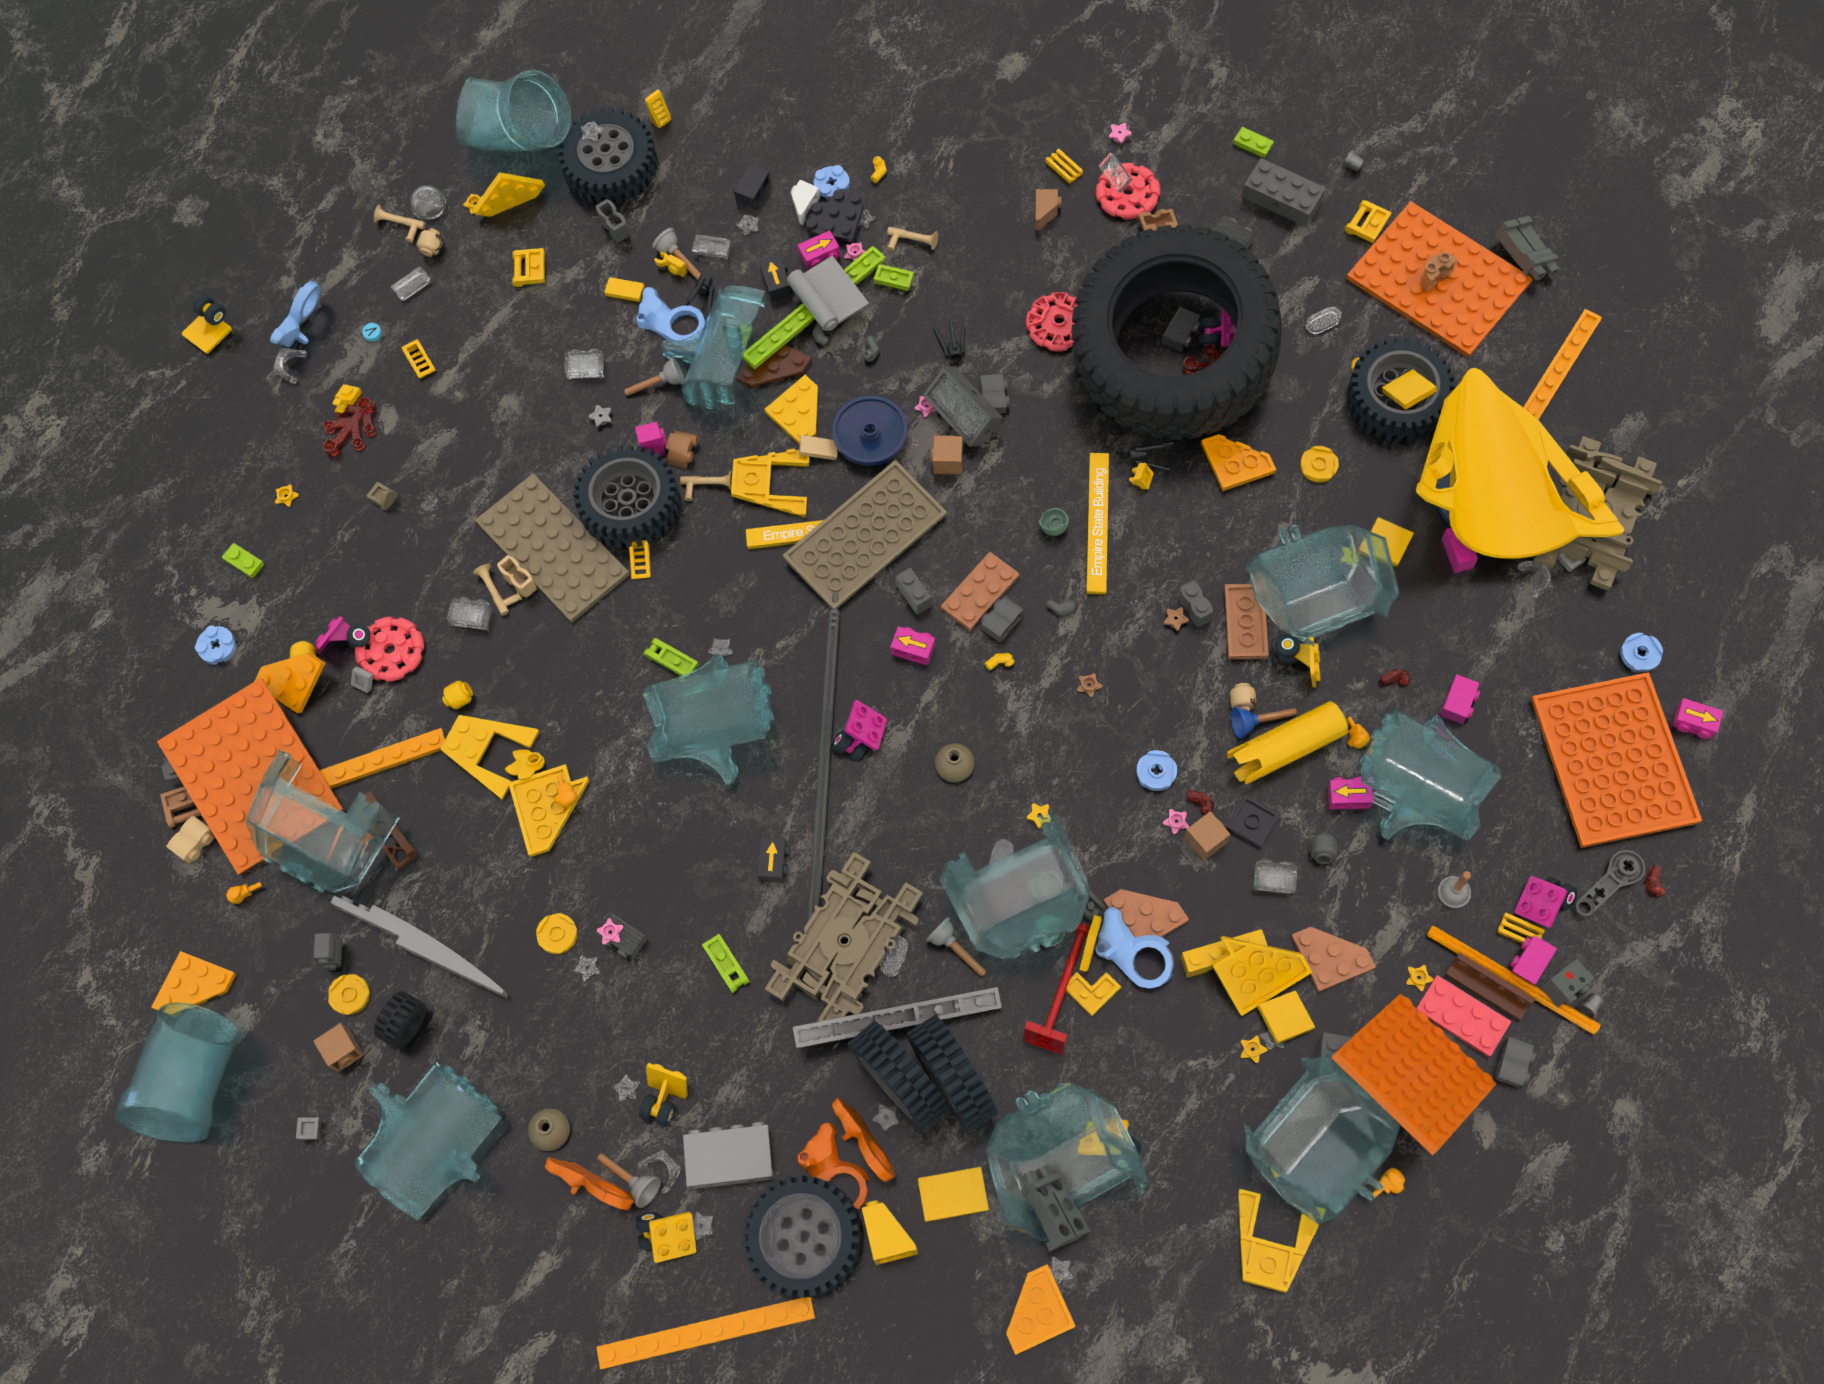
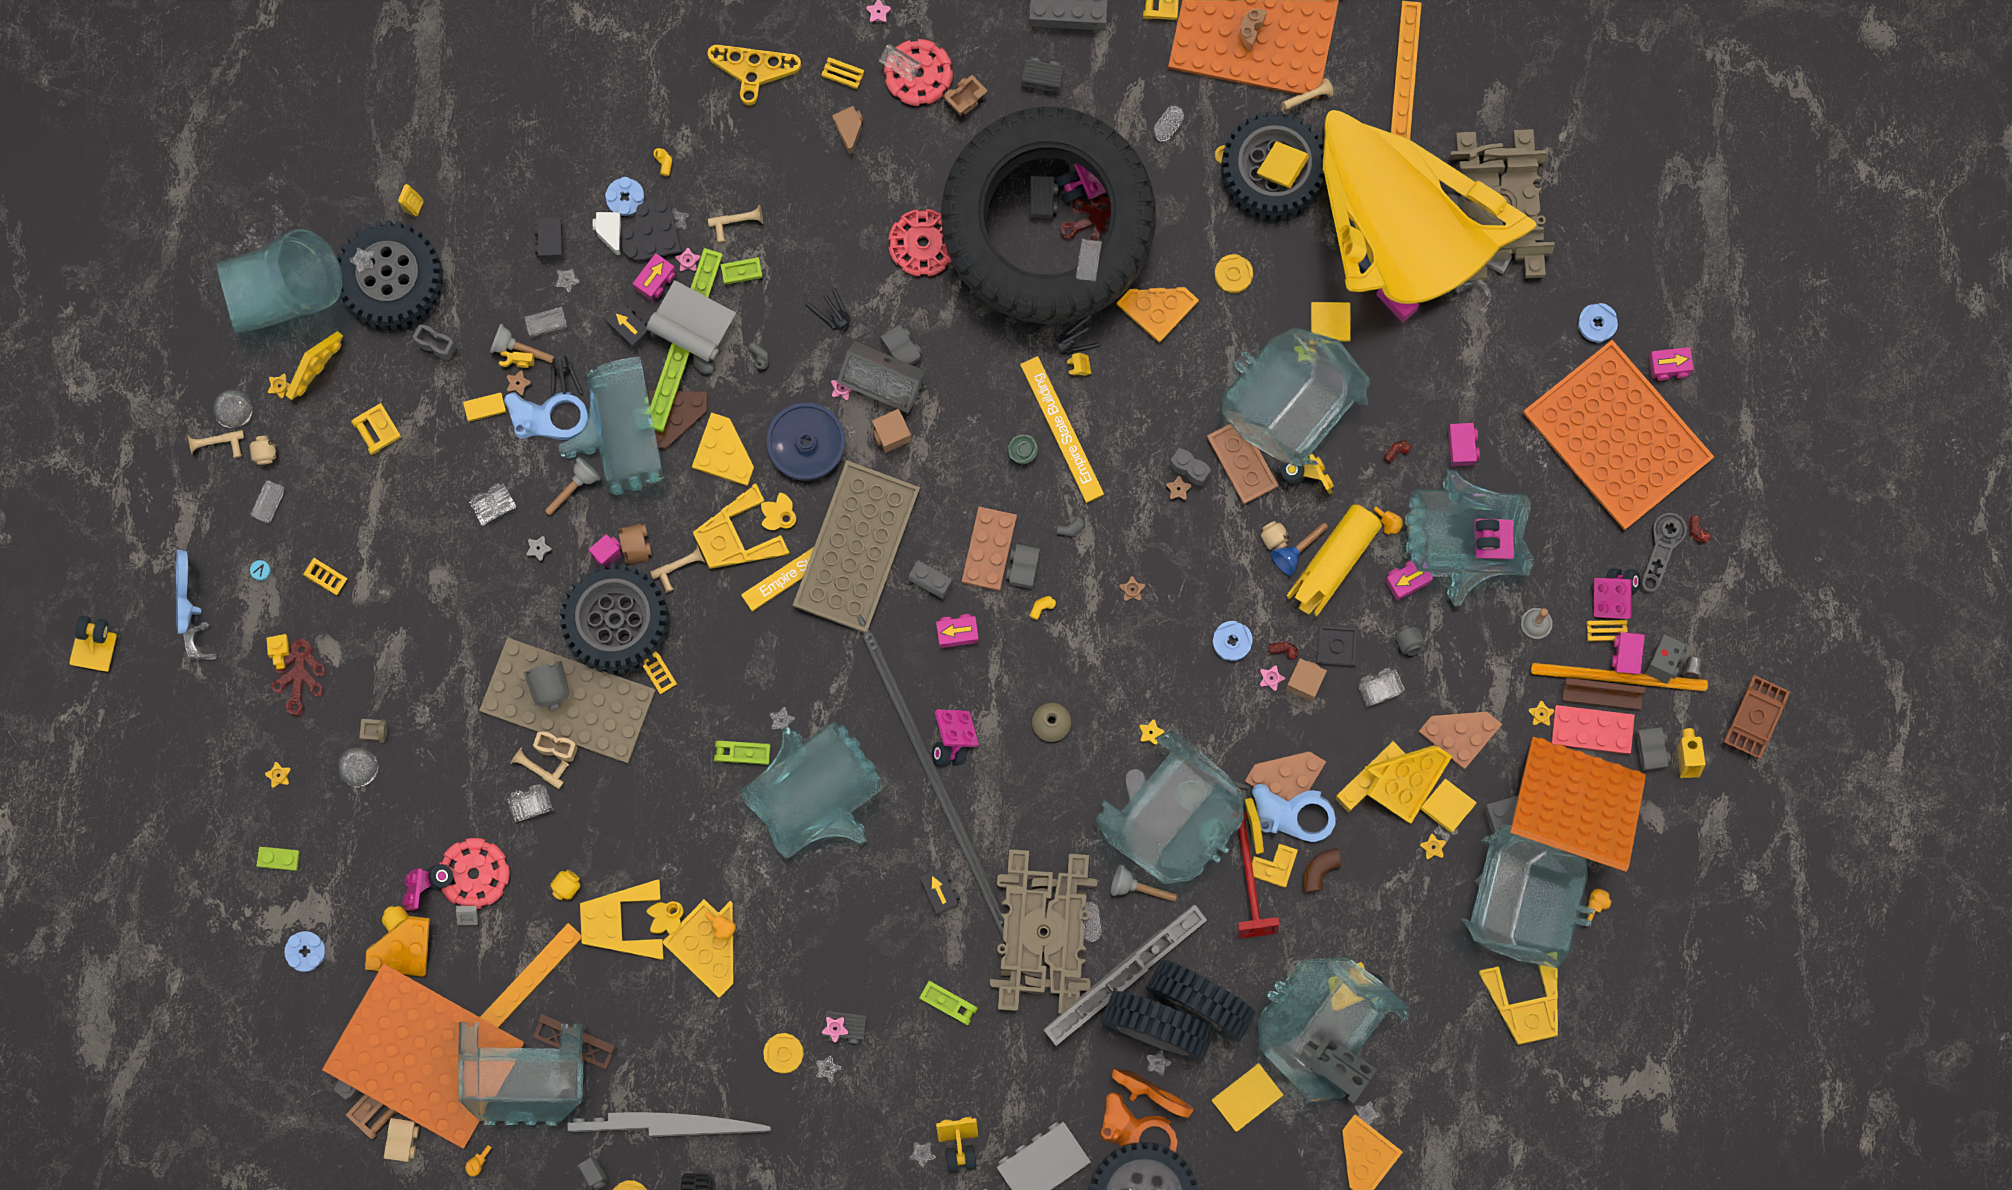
camera: 35 degrees left, 10 degrees up
tan tile [799,435,837,460] -> none
yellow slope [862,1200,918,1265] -> none
none -> clear cylinder [338,747,379,788]
none -> medium nougat plate [507,371,531,396]
none -> dark grey cylinder [524,661,569,711]
none -> yellow beam [708,45,801,105]
none -> yellow plate [761,493,796,530]
none -> clear tile [1076,239,1102,282]
none -> tan piece [1281,78,1333,115]
none -> reddish brown cylinder [1303,848,1341,893]
none -> dark pink plate [1474,519,1514,559]
none -> yellow torso [1678,728,1705,778]
none -> dark orange plate [1723,675,1790,759]

